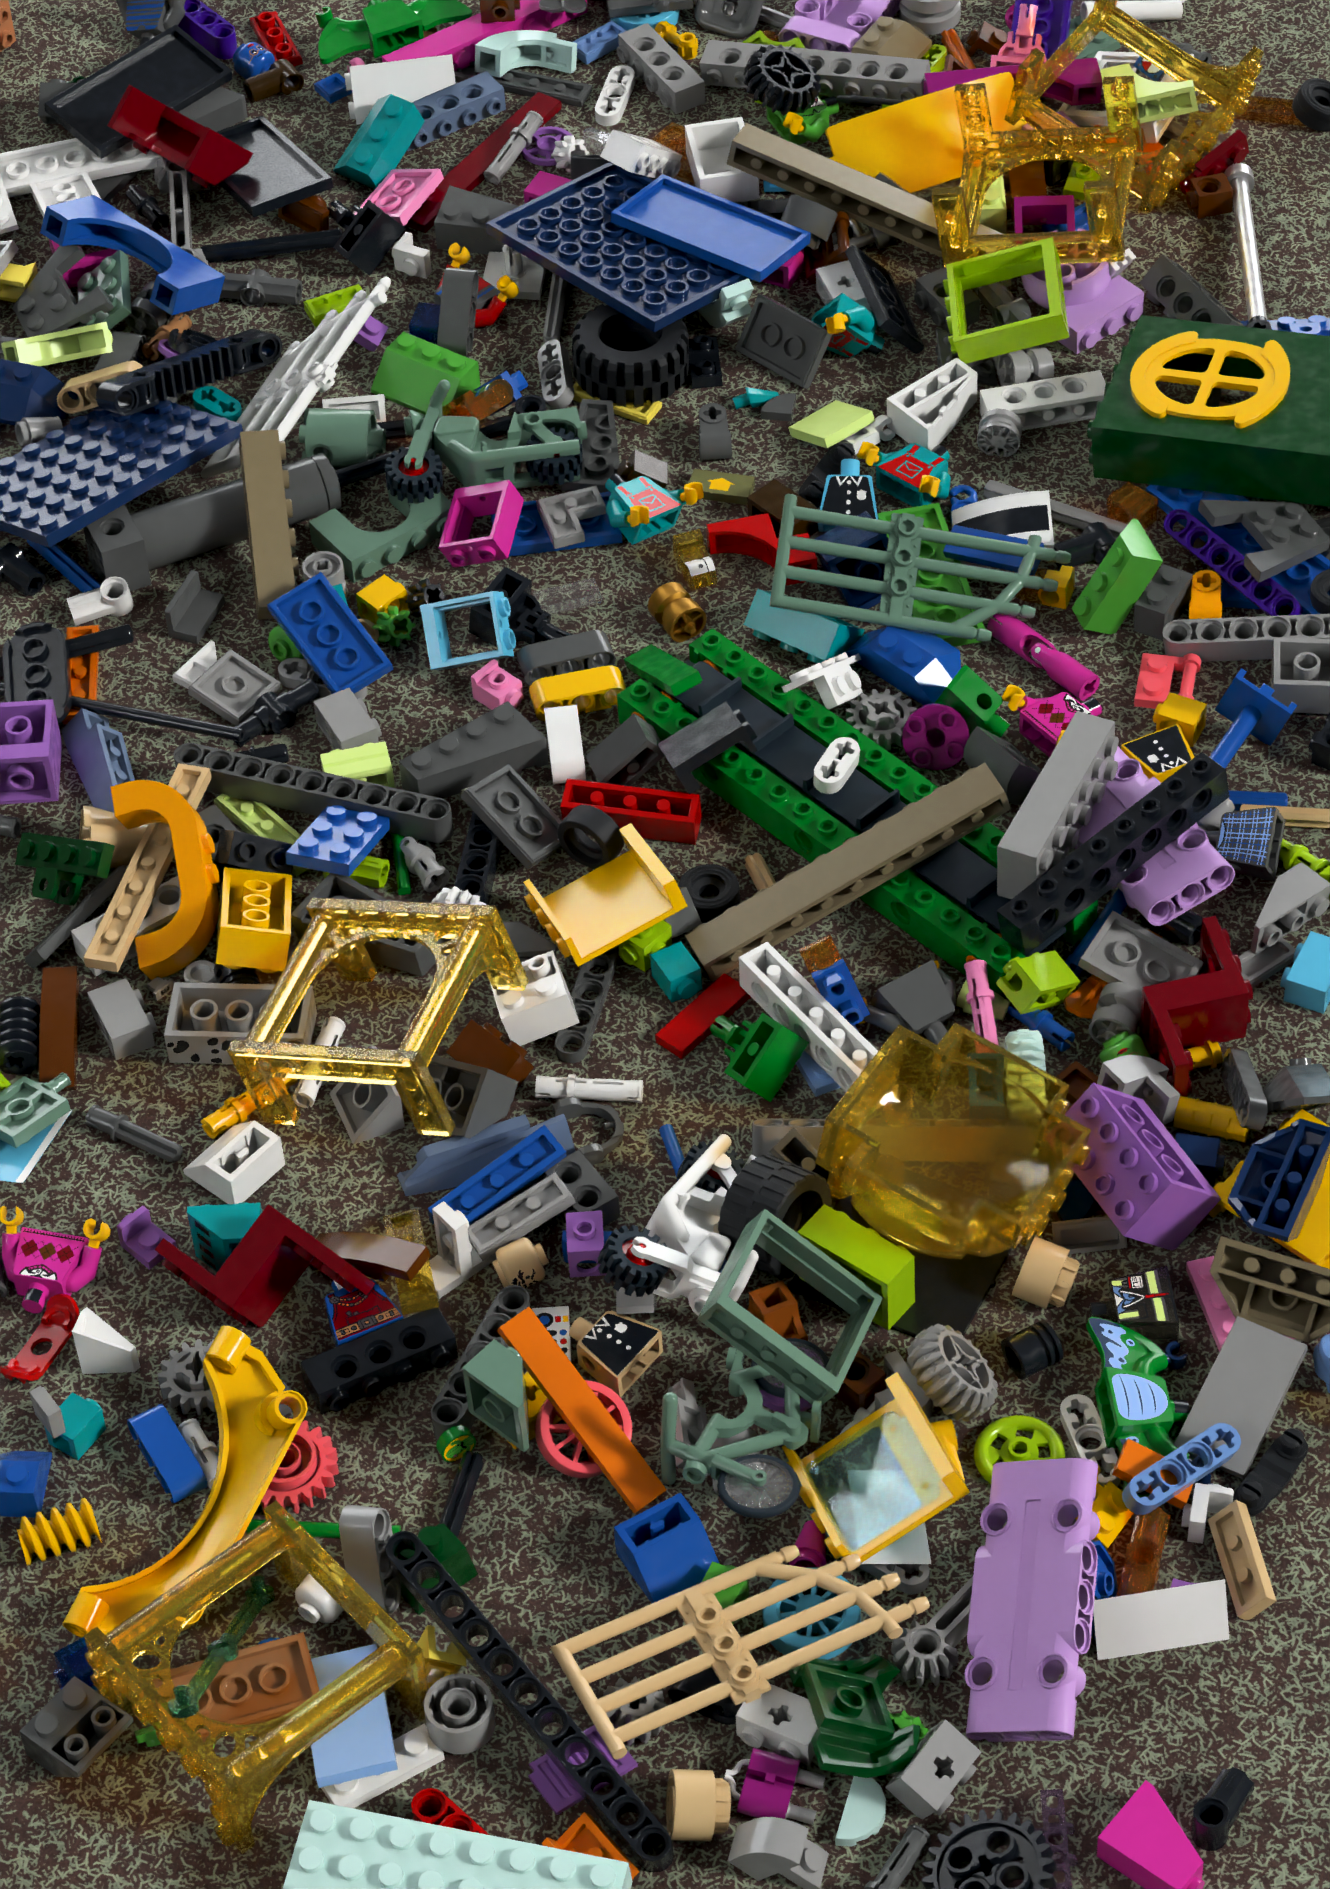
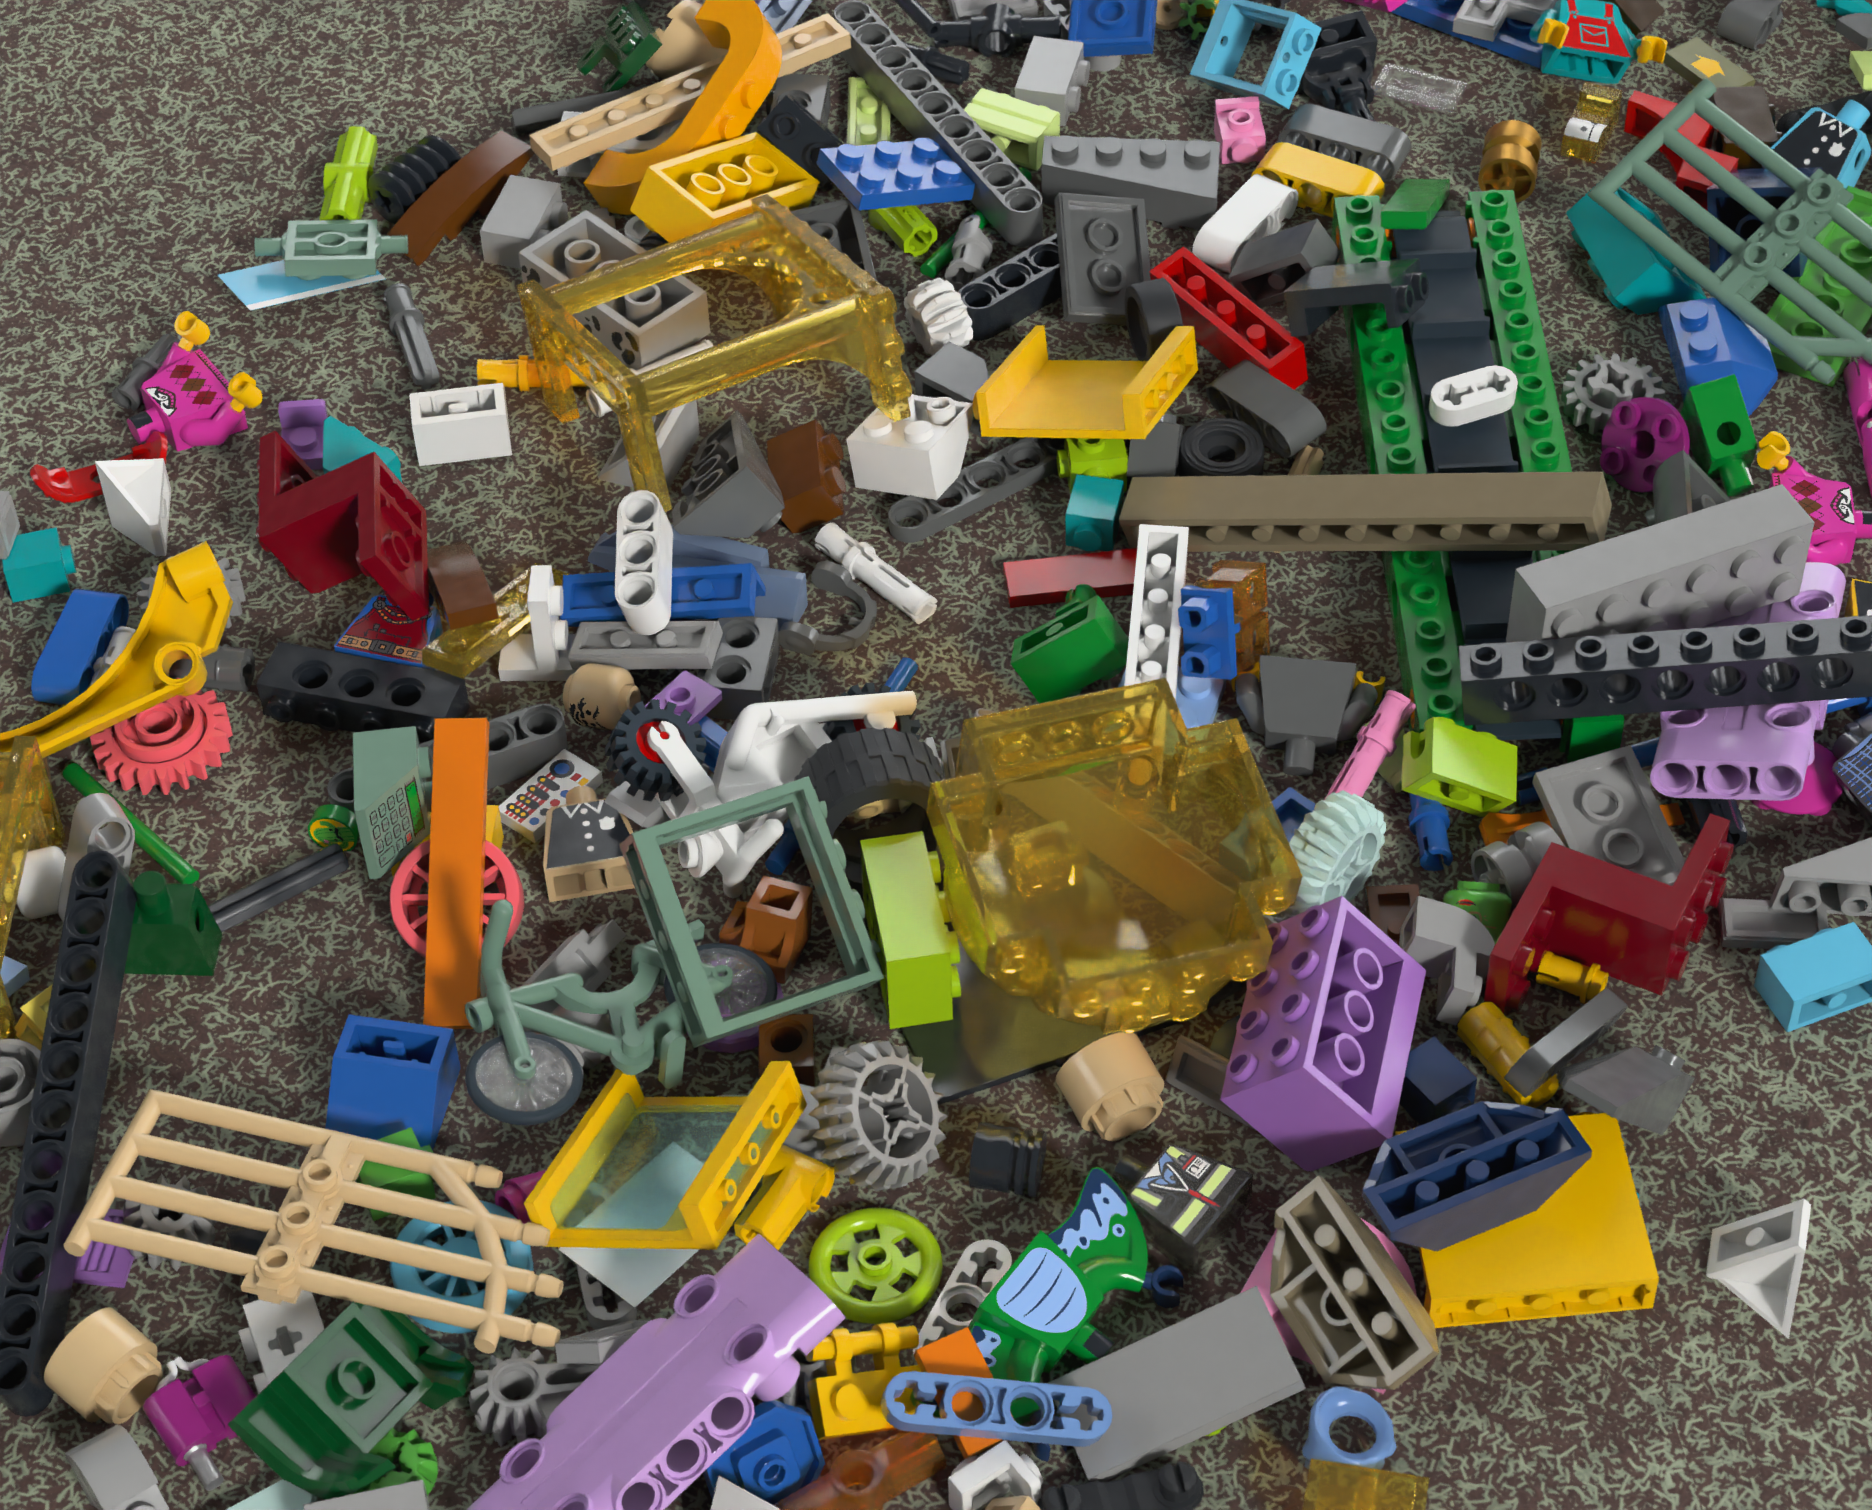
camera: 40 degrees right, 0 degrees up
white bracket [782,652,863,710] -> none
none -> light grey tile [555,1320,651,1364]
none -> white beam [615,490,673,635]
none -> dark grey beam [1206,359,1327,459]

